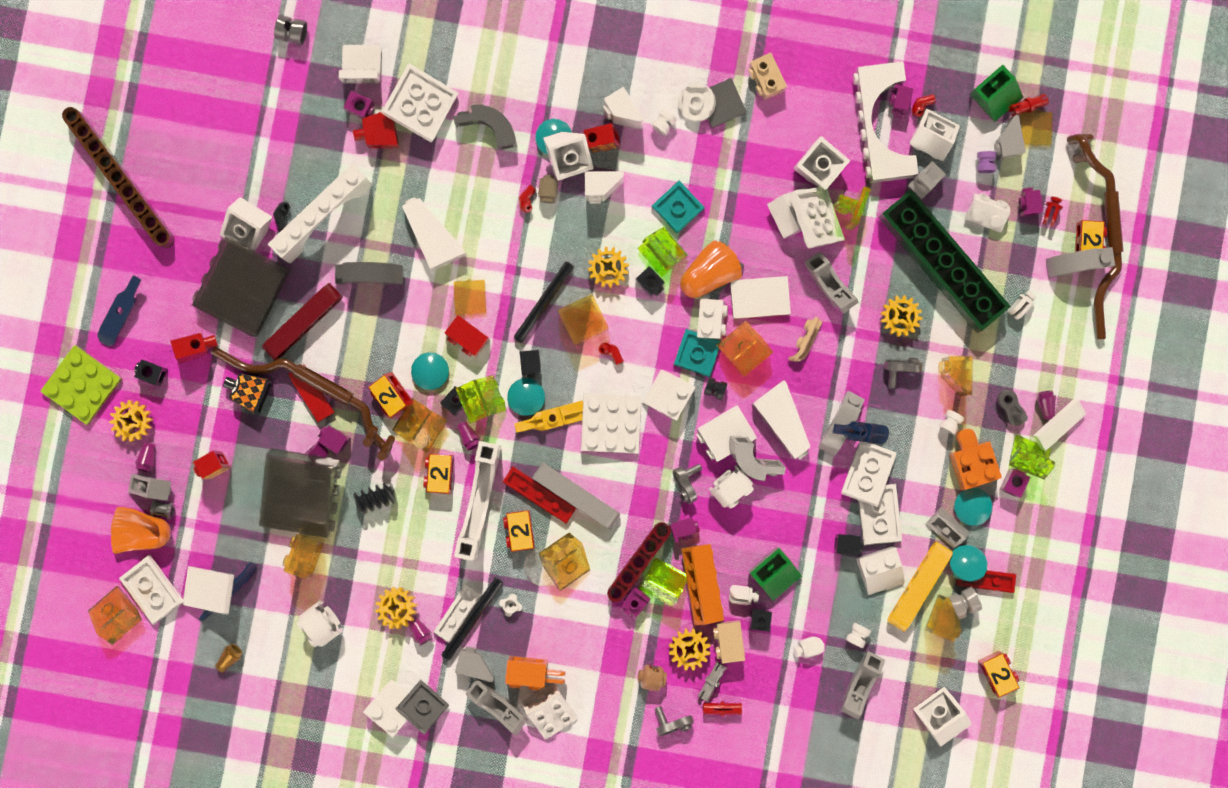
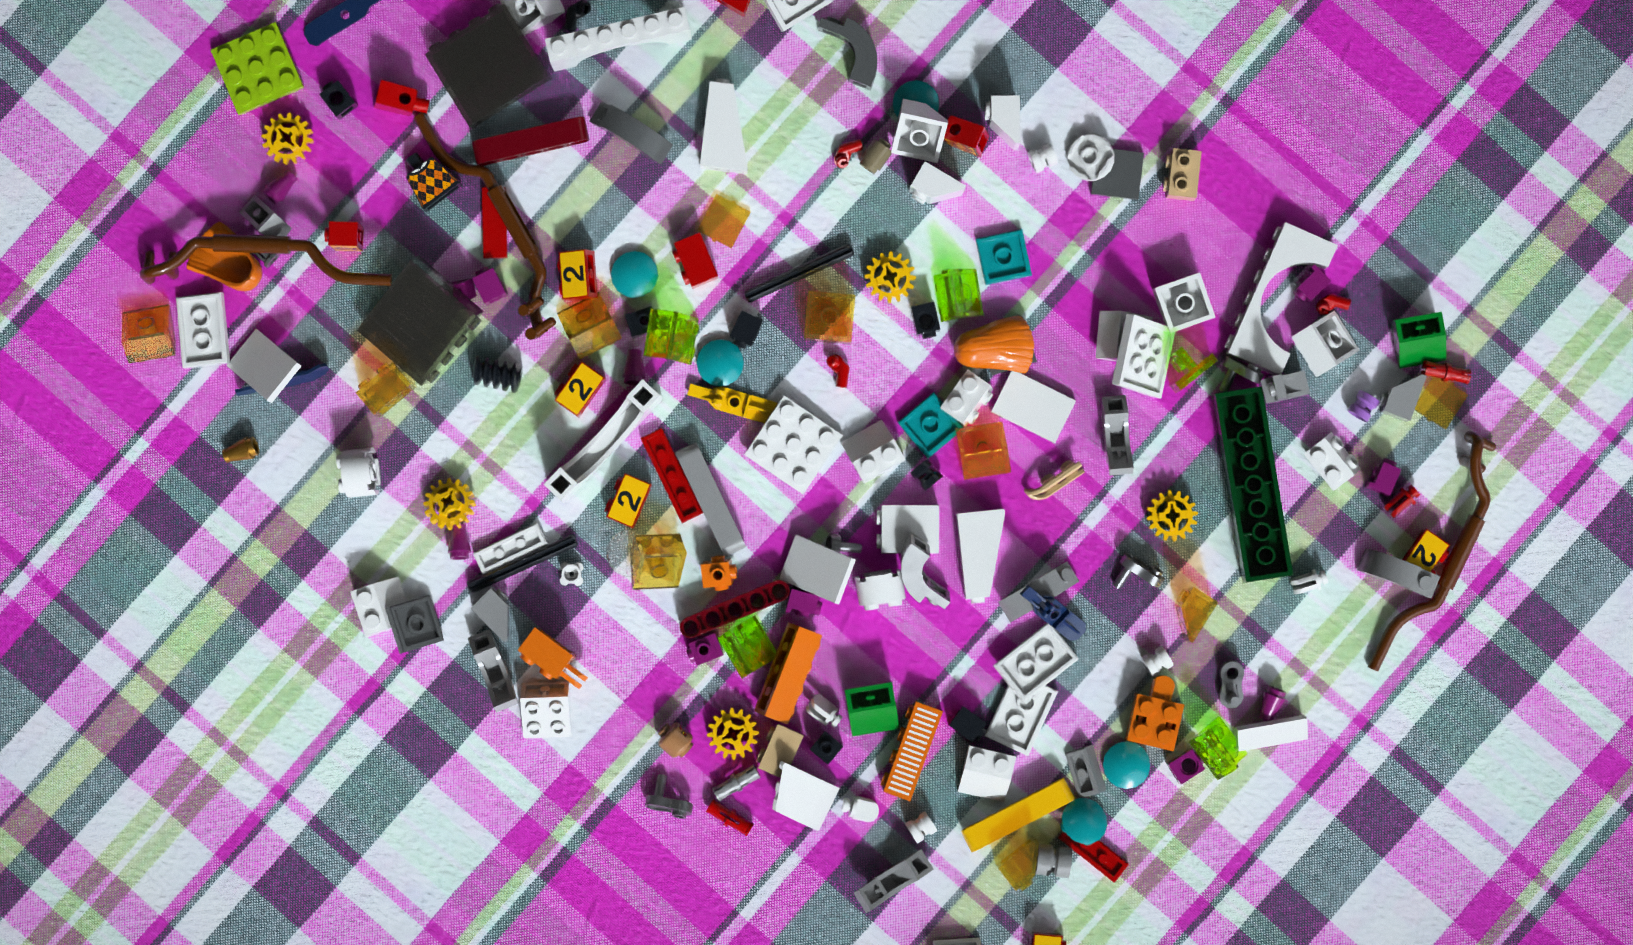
camera: 35 degrees right, 0 degrees up
none -> reddish brown piece [139,234,392,286]
none -> orange brick [700,555,737,591]
none -> white slope [772,761,840,831]
none -> white tile [779,535,856,604]
none -> orange brick [880,701,943,801]
none -> flat silver piece [1219,356,1264,392]

